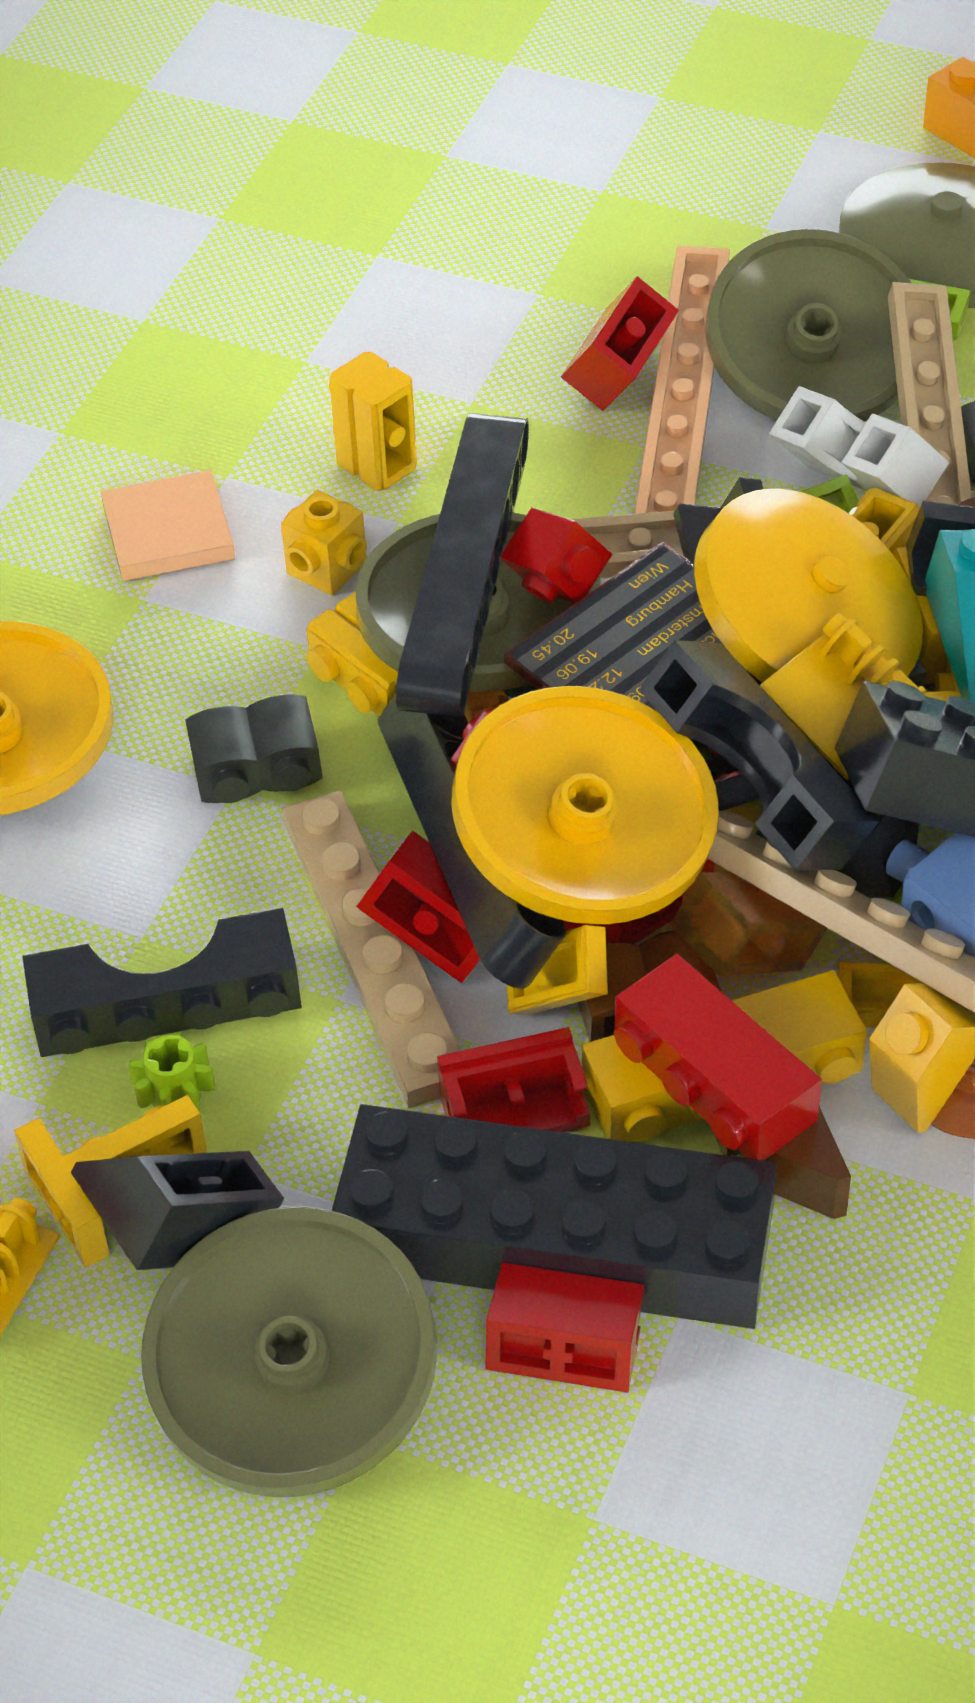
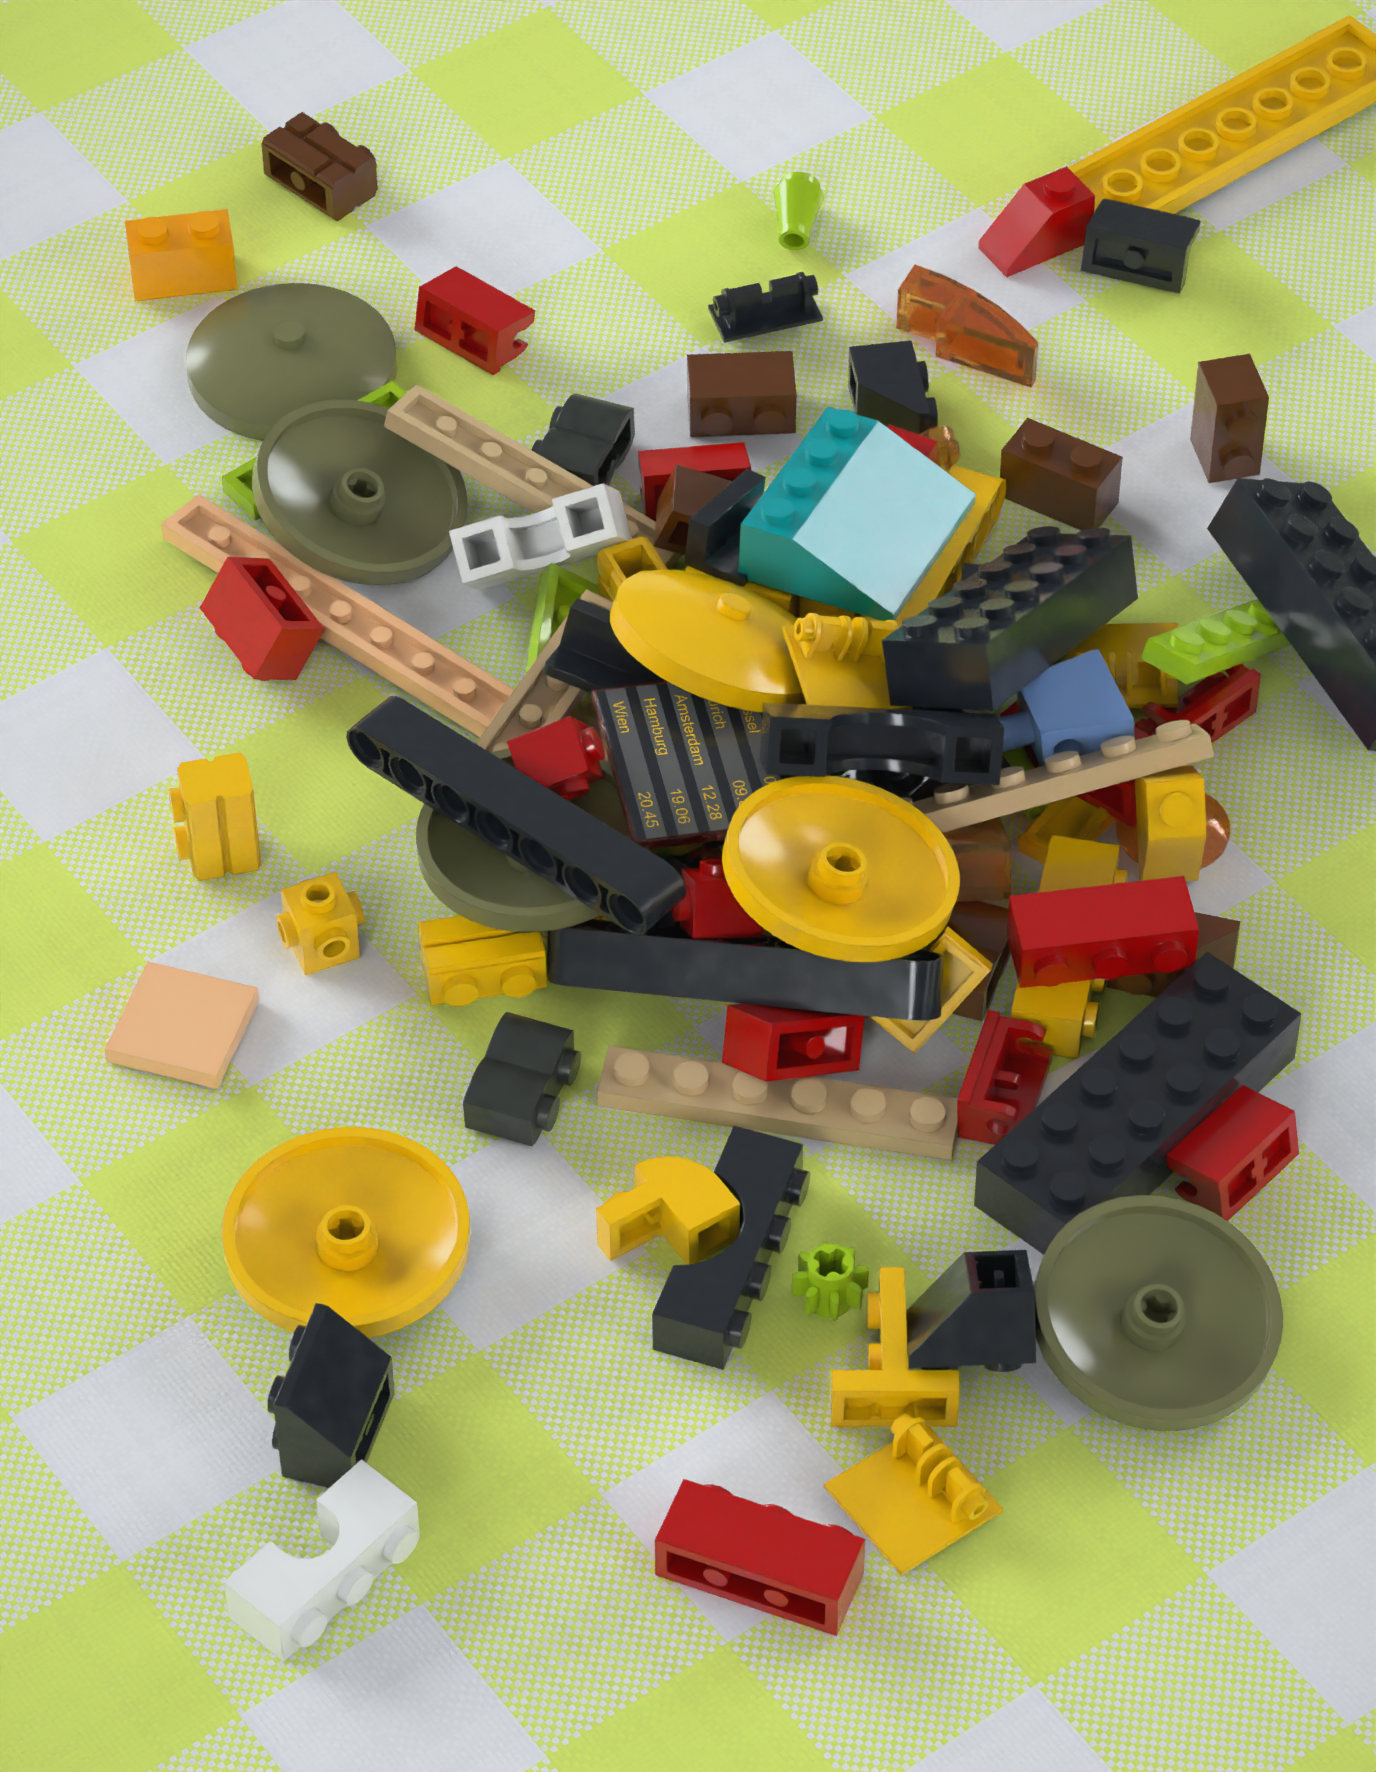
camera: 60 degrees left, 0 degrees up
none -> yellow brick [596,1157,740,1265]

